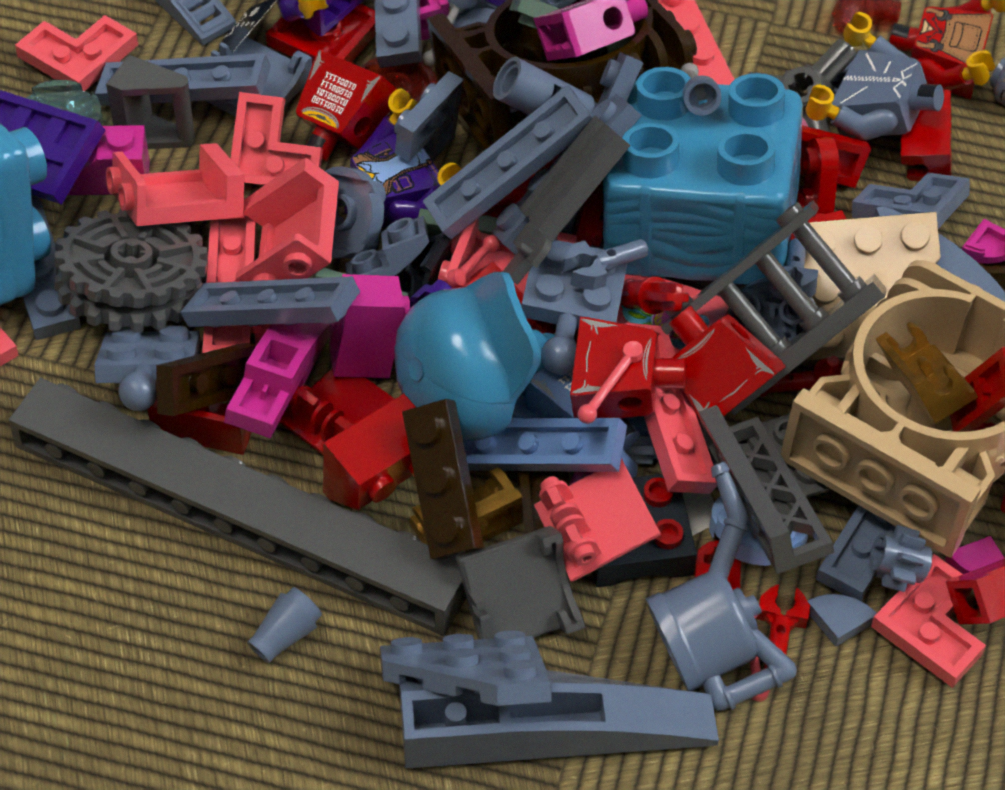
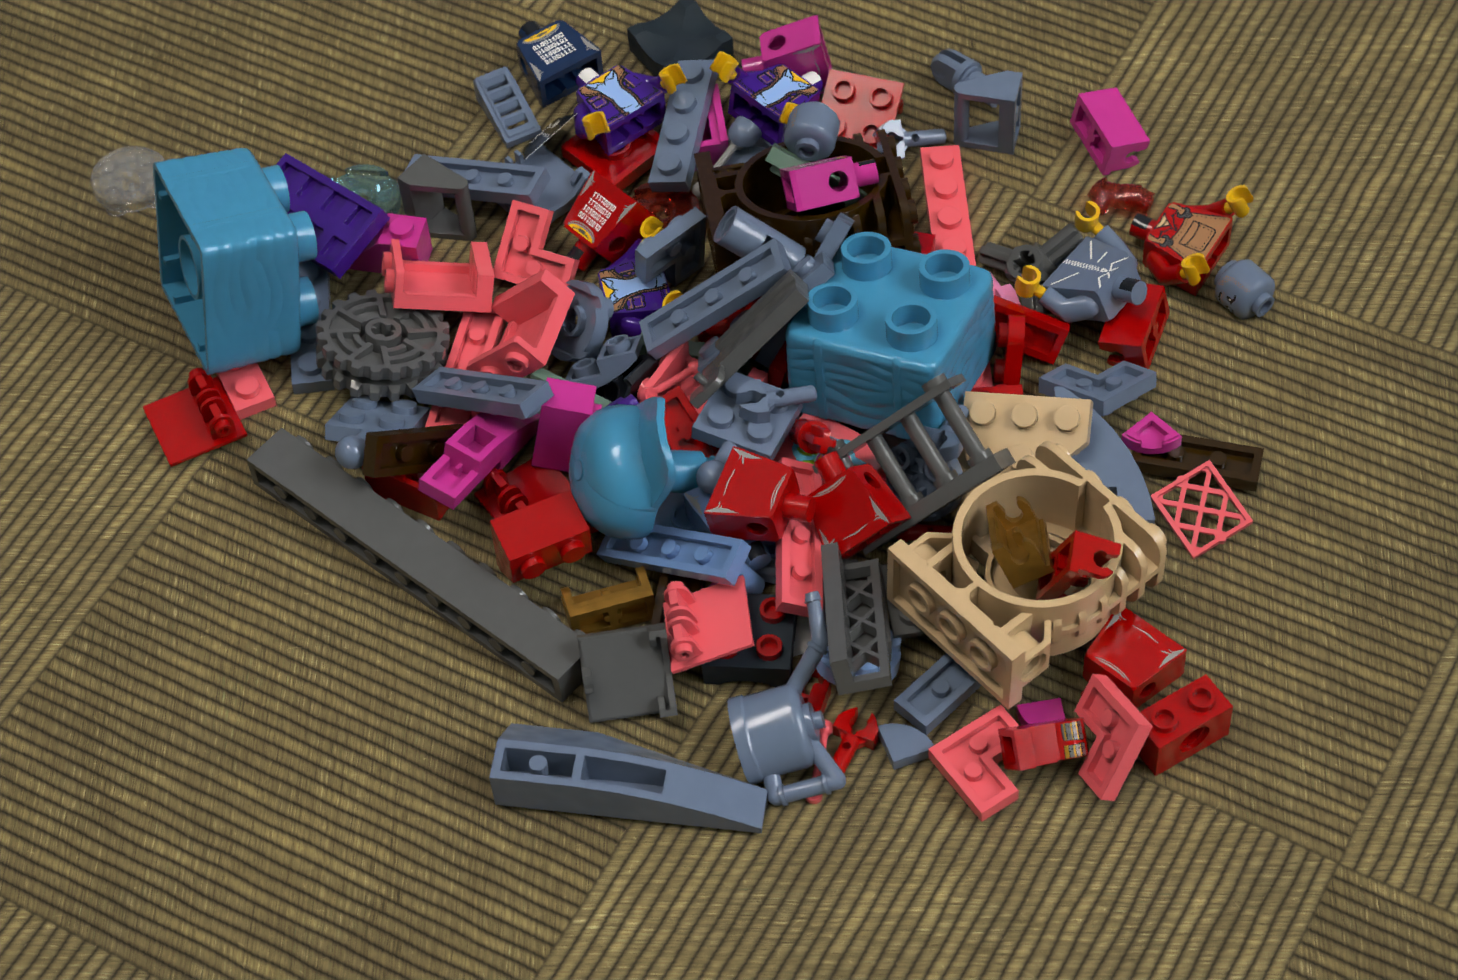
camera: 20 degrees right, 0 degrees up
coral plate [15,15,138,94] -> none
sand blue cone [247,587,322,663] -> none
sand blue plate [380,630,552,706] -> none
dark brown plate [402,399,484,560] -> none
coral hinge [577,341,643,424] -> none
sand blue hinge [681,63,722,116] -> none
sand blue gear [869,525,932,592] -> none

